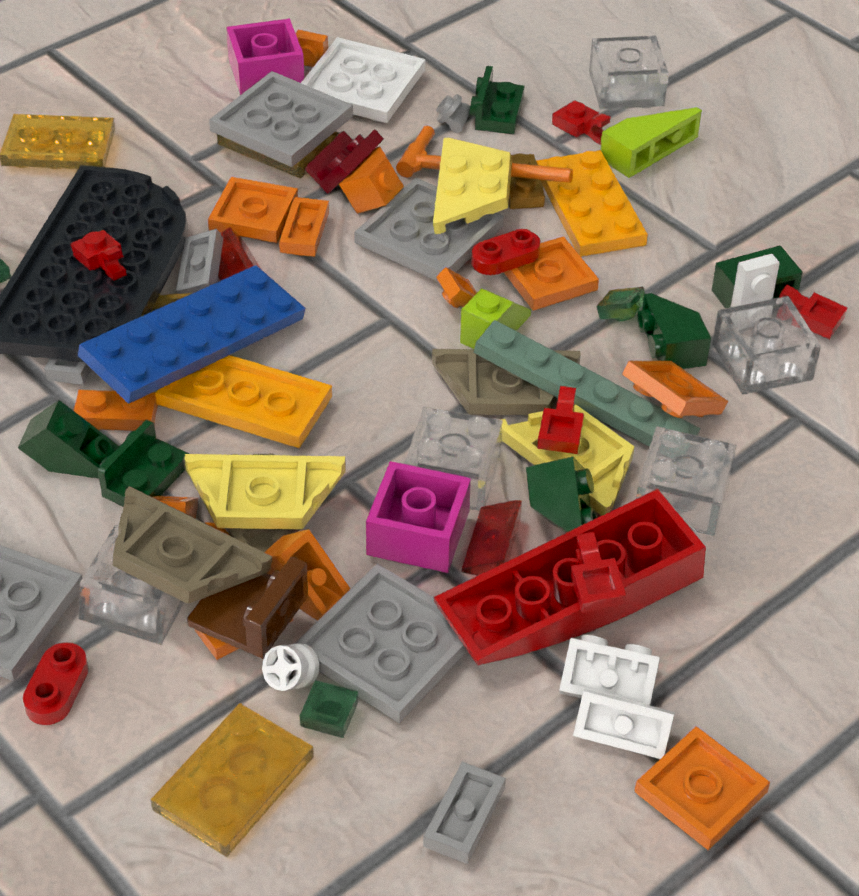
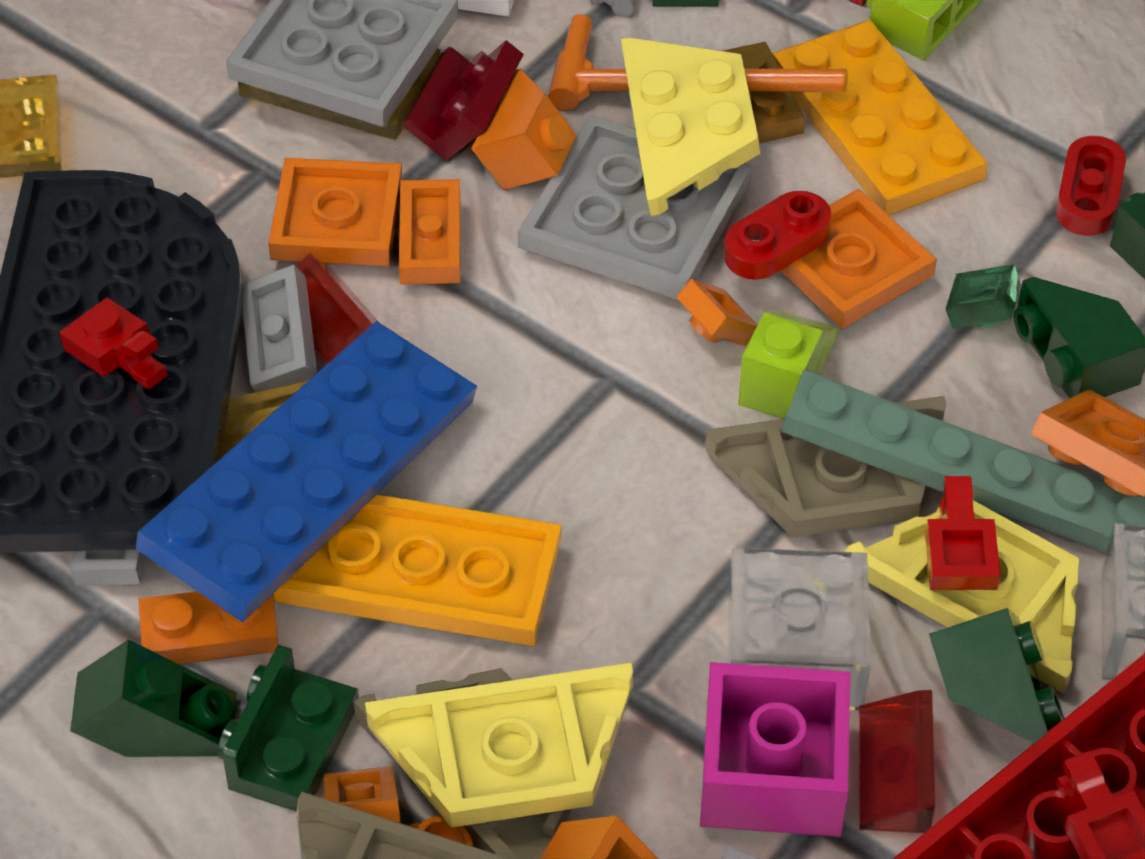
camera: 10 degrees left, 5 degrees up
none -> red plate [1055,136,1126,236]

